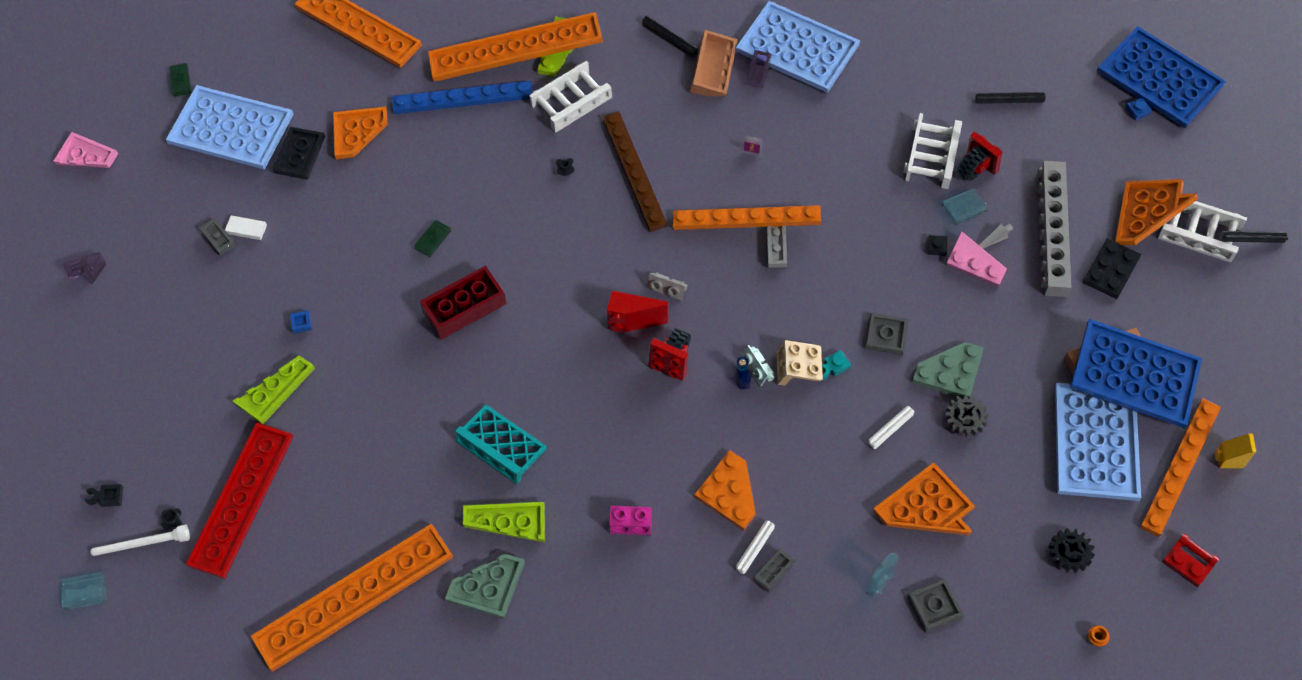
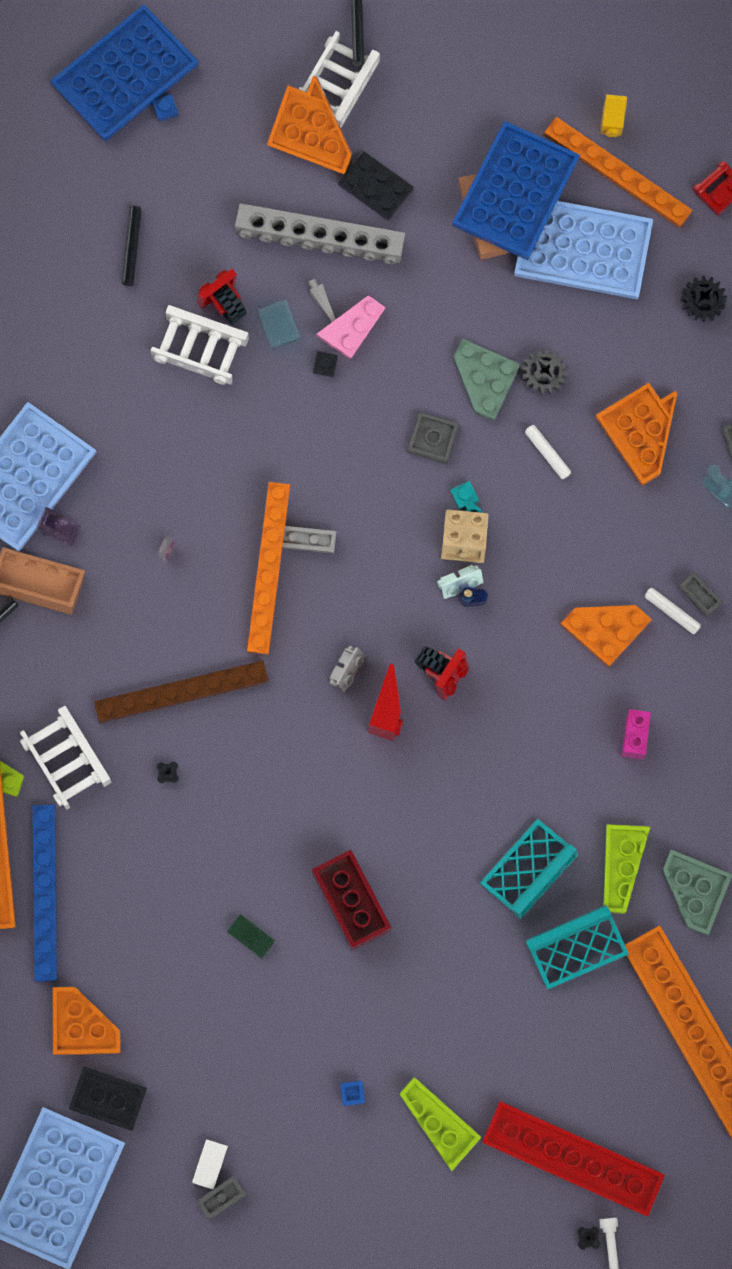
camera: 90 degrees left, 15 degrees up
none -> teal fence [526,905,629,990]

